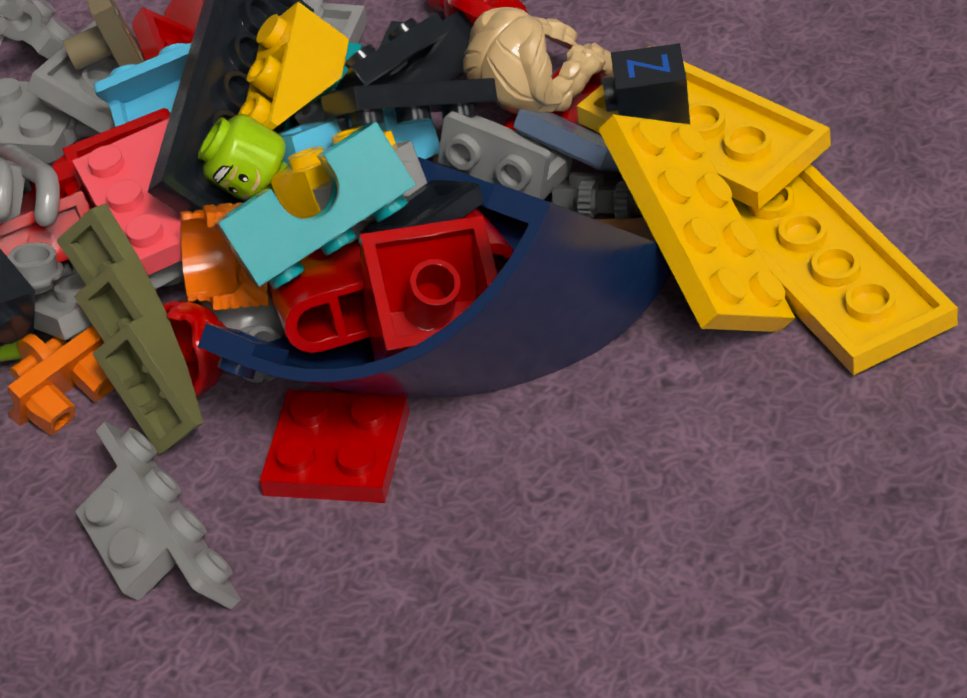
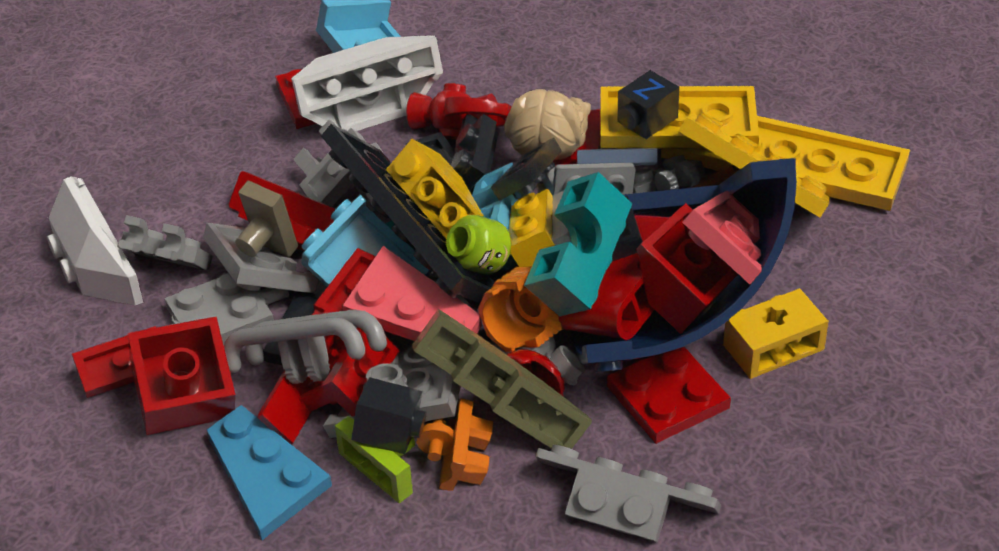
camera: 45 degrees left, 0 degrees up
none -> coral wing [682,191,762,284]
none -> yellow brick [723,288,829,379]

